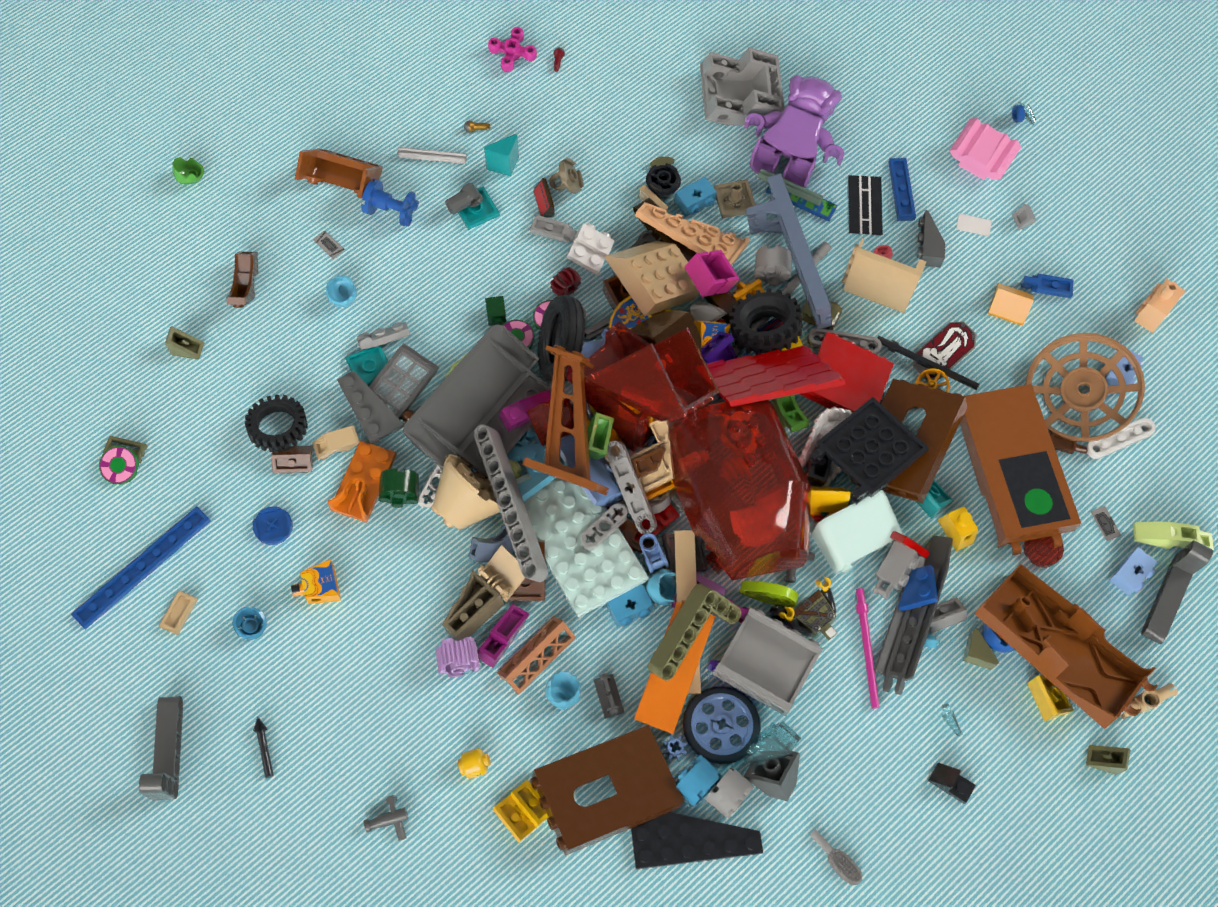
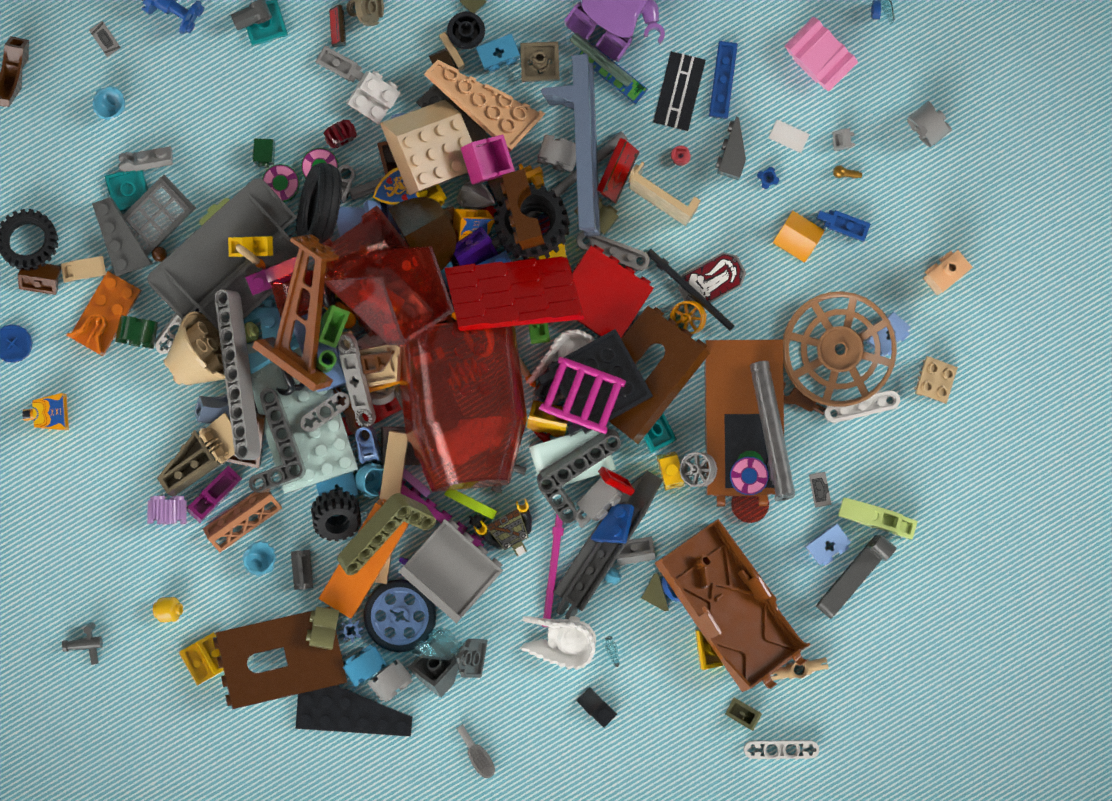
camera: 15 degrees right, 20 degrees up
none -> yellow slope [228,236,273,257]
none -> tan piece [236,244,266,269]
none -> dark grey beam [249,388,306,493]
none -> black piece [276,369,305,396]
none -> olive brick [306,606,339,650]
none -> black tyre [311,490,362,541]
none -> bright green piece [316,350,337,373]
none -> dark grey tile [455,638,488,678]
none -> reddish brown arch [500,169,545,250]
none -> white piece [521,616,596,670]
none -> dark grey beam [537,429,621,523]
none -> dark pink bar [539,356,626,434]
none -> red tile [597,138,639,203]
none -> light grey wheel [679,452,717,487]
none -> tile [730,457,769,495]
none -> white beam [743,740,819,759]
none -> flat silver piece [750,361,795,501]
none -> blue plate [757,167,779,189]
none -> pearl gold piece [833,165,862,178]
none -> light grey brick [907,101,952,147]
none -> tan hinge [914,356,958,404]

